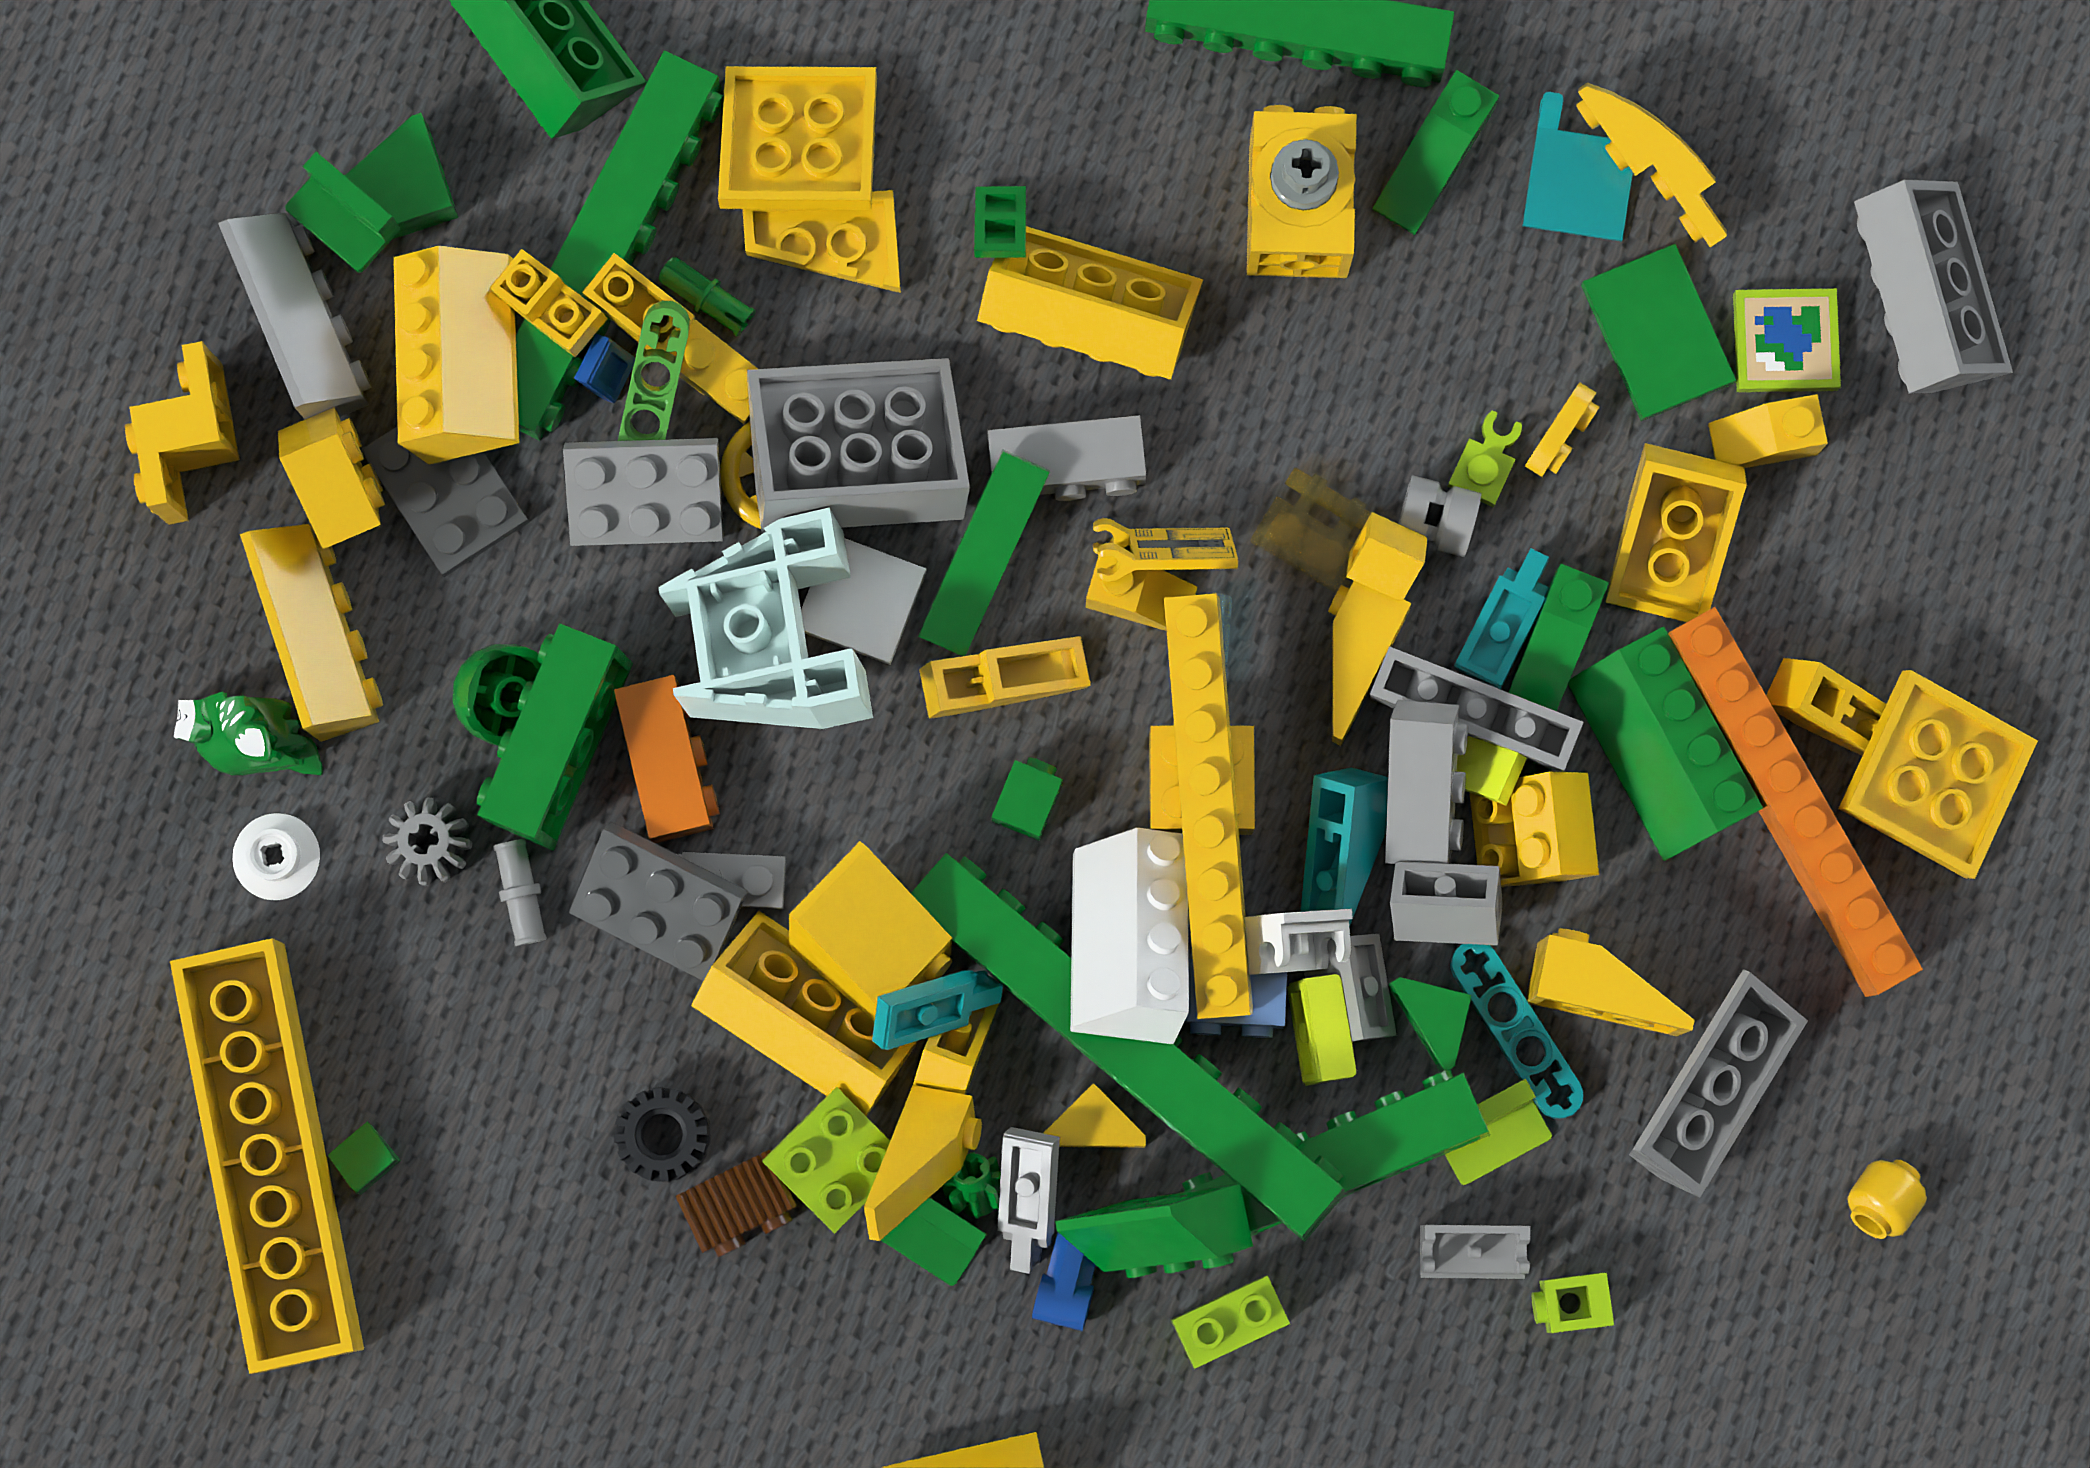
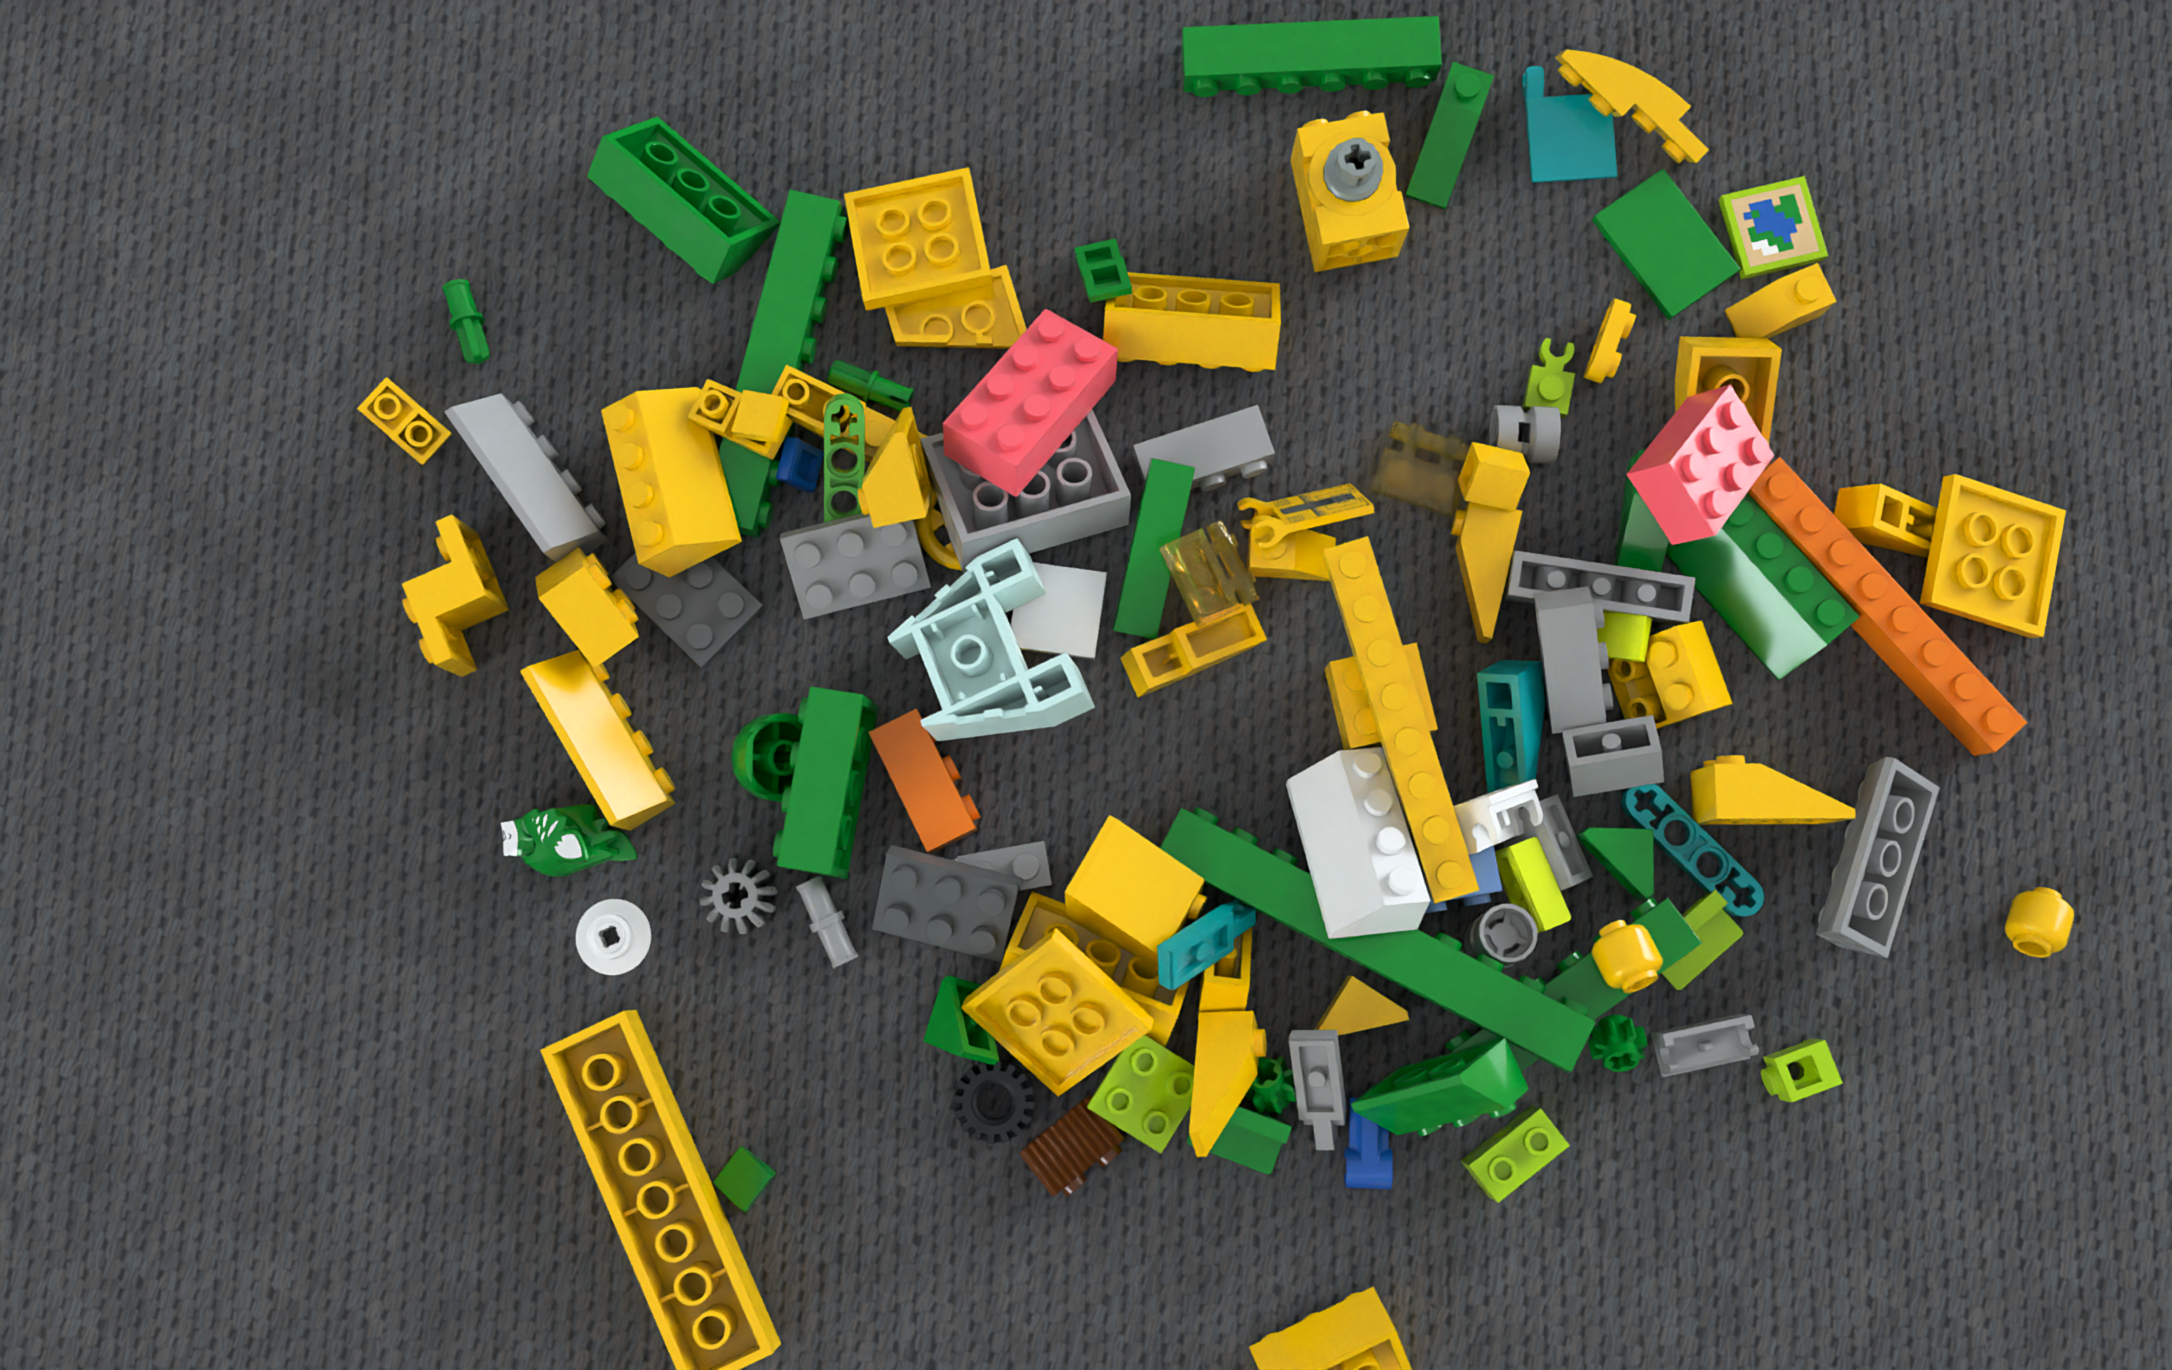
camera: 10 degrees left, 0 degrees up
green panel [285,152,401,273] -> none
green slope [345,113,459,239] -> none
green brick [992,757,1063,841] -> none
teal hinge [1454,548,1549,690] -> none
light grey slope [1854,180,2013,394] -> none
none -> yellow slope [357,377,452,466]
none -> green axle [442,279,490,365]
none -> yellow tile [731,390,789,444]
none -> yellow slope [858,407,933,528]
none -> green slope [923,975,999,1065]
none -> coral brick [943,308,1118,497]
none -> yellow plate [961,928,1154,1097]
none -> clear yellow plate [1159,520,1260,628]
none -> light grey wheel [1464,904,1537,970]
none -> green gear [1588,1014,1648,1072]
none -> yellow head [1592,920,1663,993]
none -> coral brick [1627,385,1774,545]

